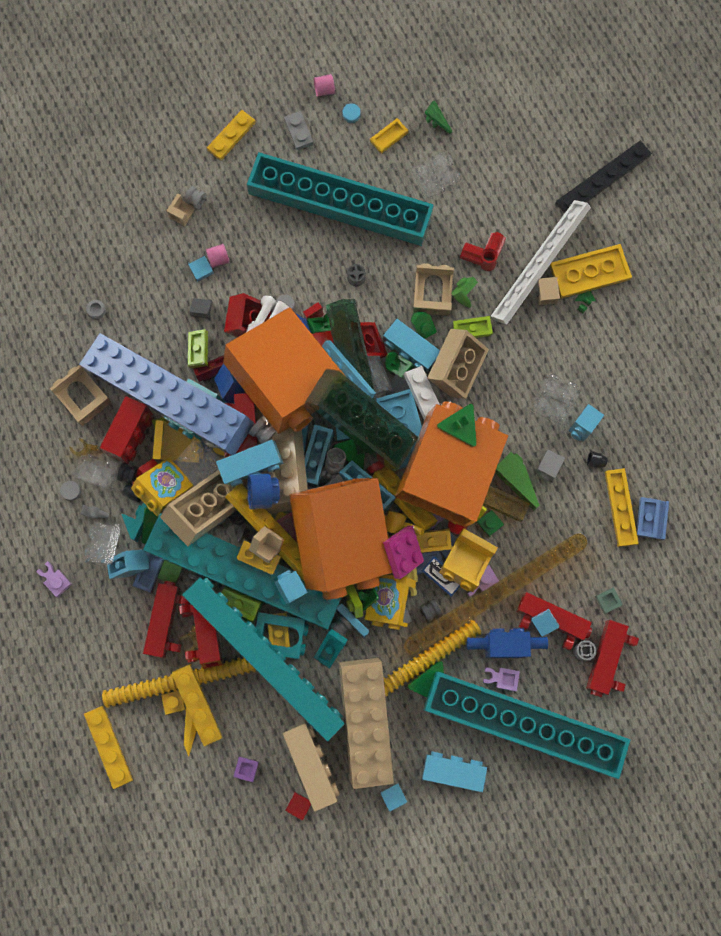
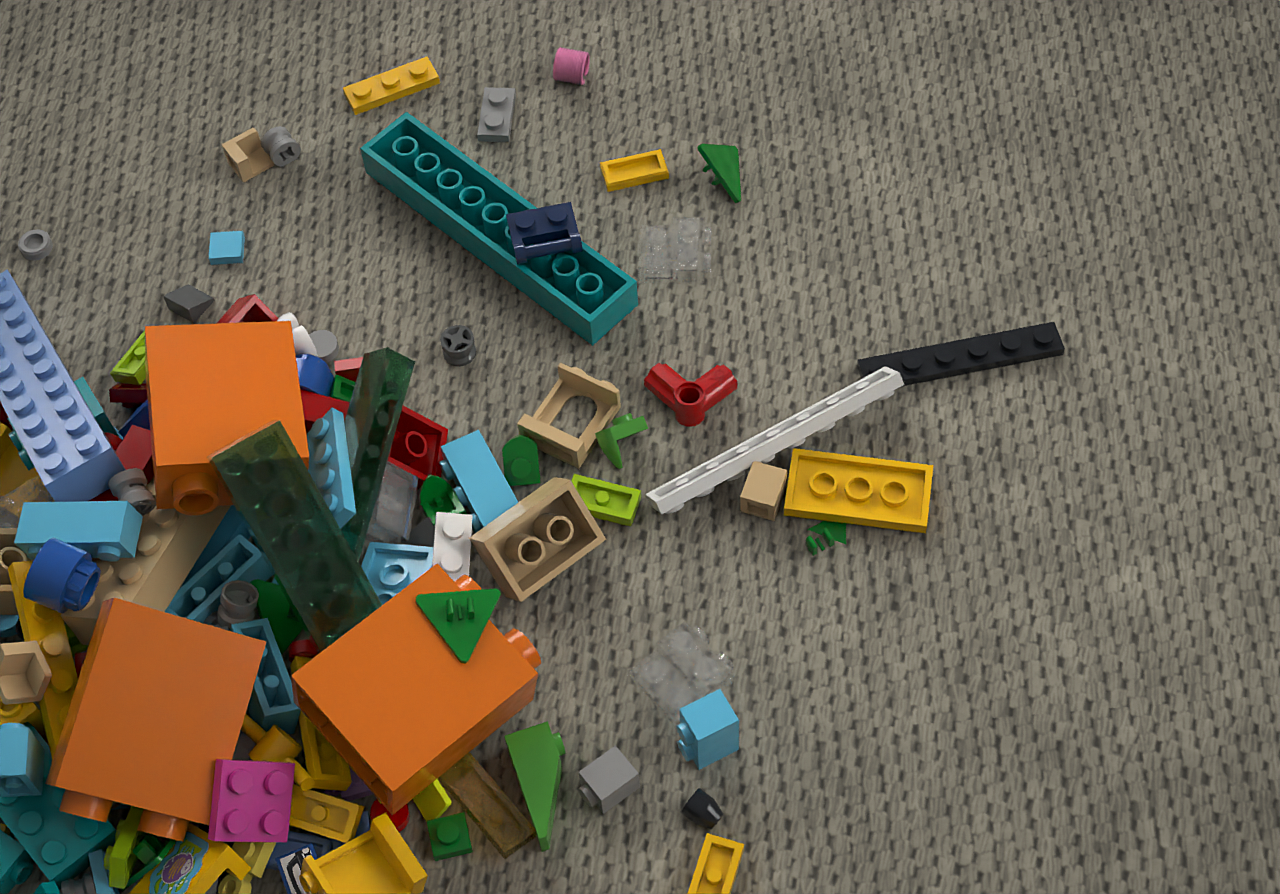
camera: 30 degrees right, 20 degrees down
bright pink piece [206,244,229,268] -> none
medium azure tile [343,104,360,123] -> none
none -> dark blue plate [506,202,583,265]

